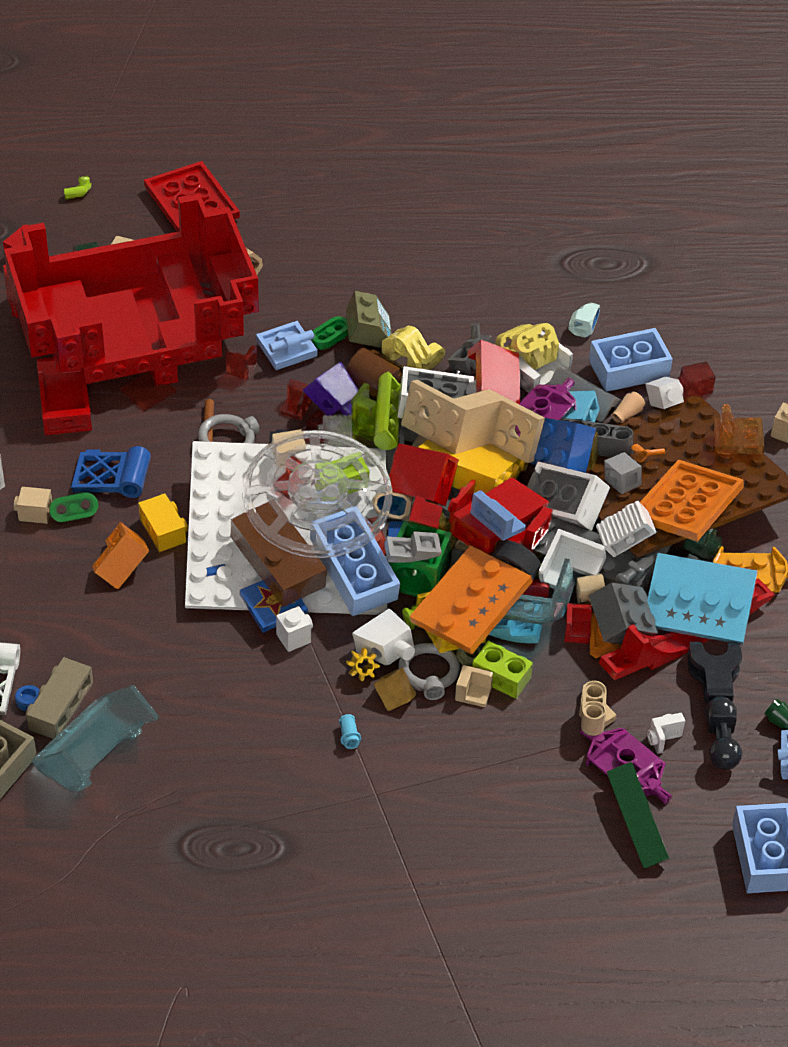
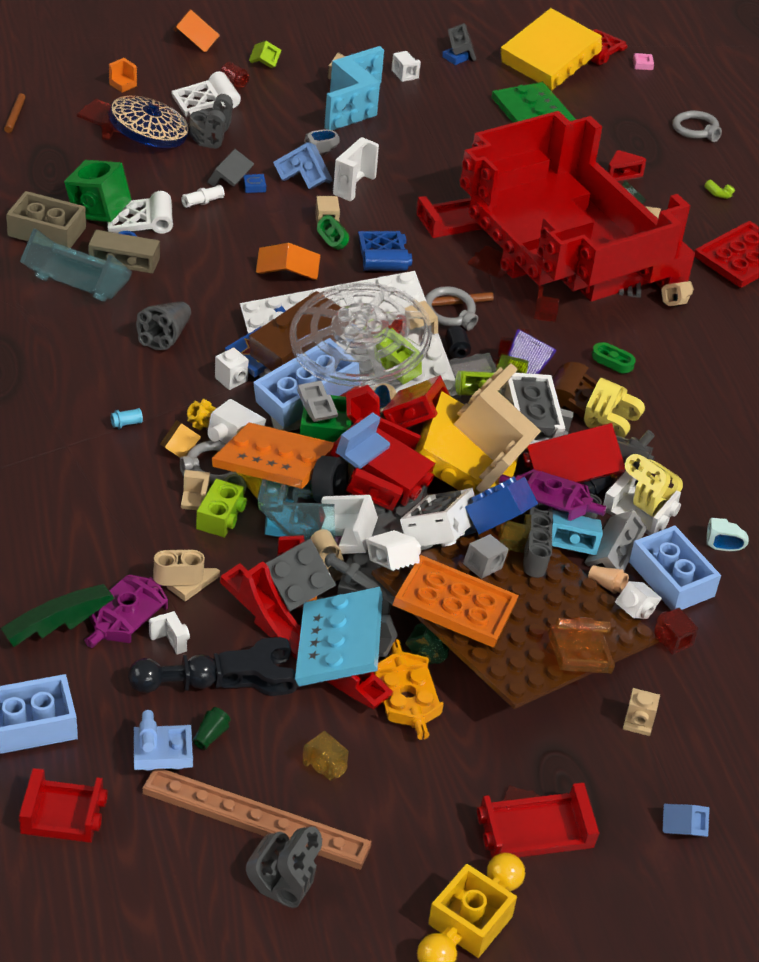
camera: 75 degrees right, 5 degrees down
yellow brick [138,493,188,552] -> none
light blue plate [256,321,317,370] -> none
olive slope [346,291,392,348] -> none
orange hand [630,444,665,463] -> none
none -> dark grey cone [136,302,191,350]

